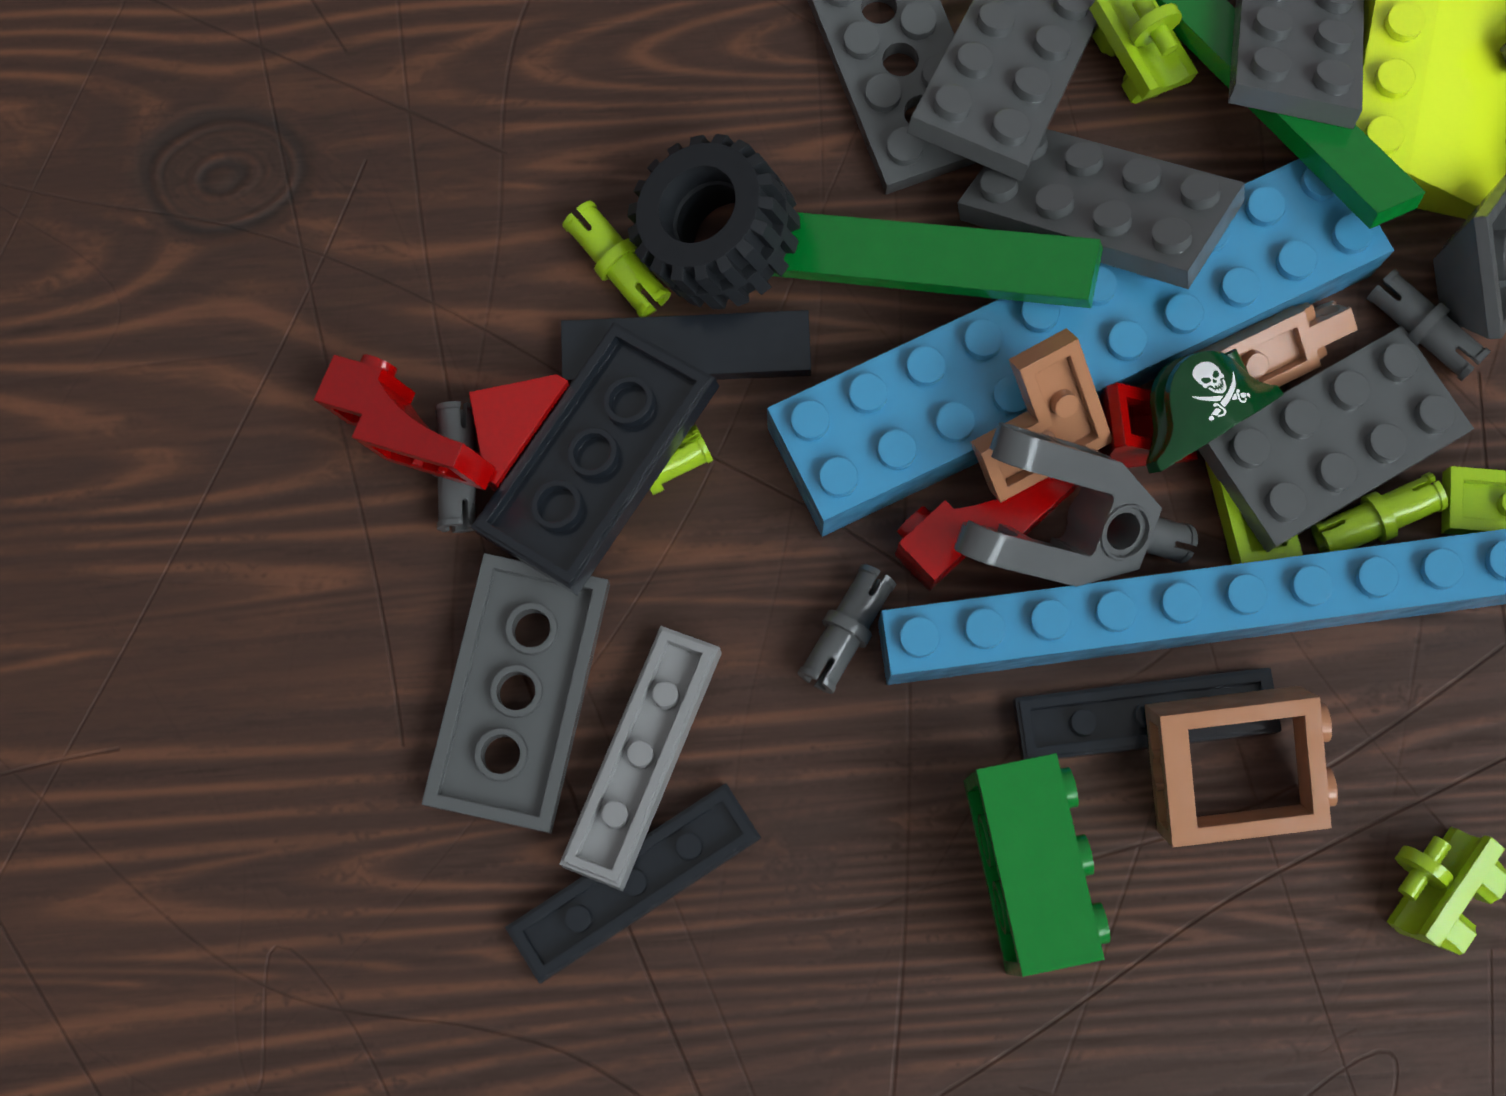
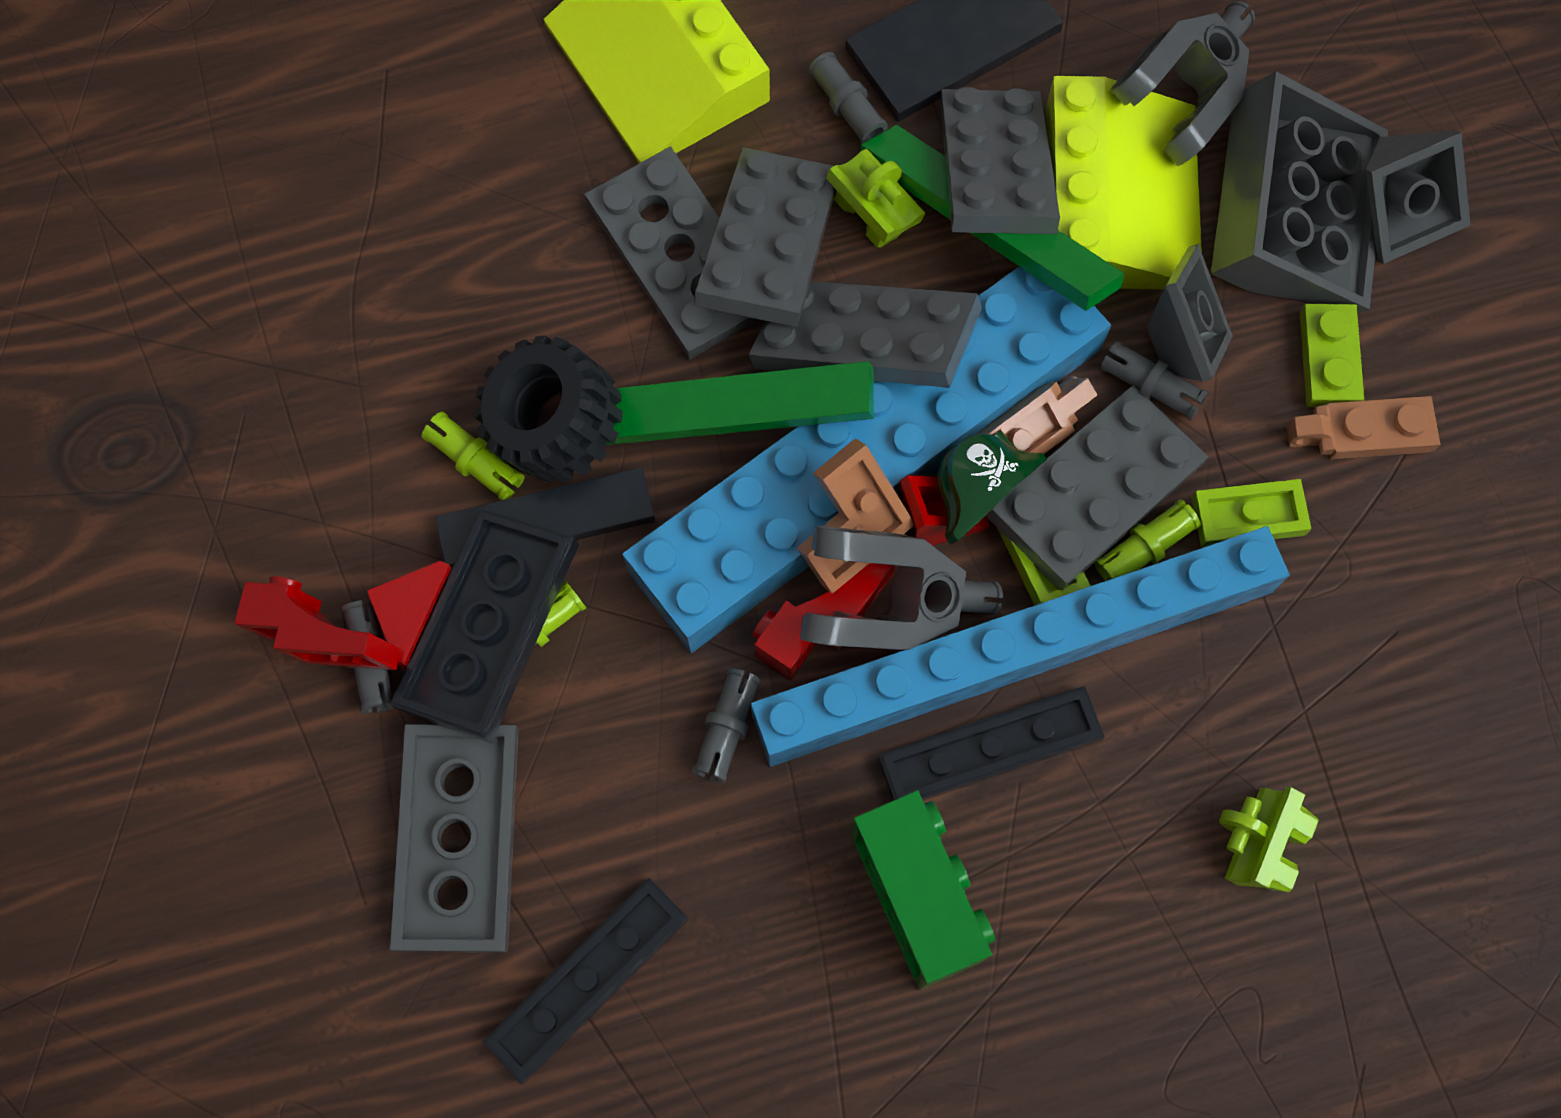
camera: 15 degrees left, 5 degrees down
light grey tile [559,626,722,891] -> none
nougat window [1145,686,1338,848] -> none

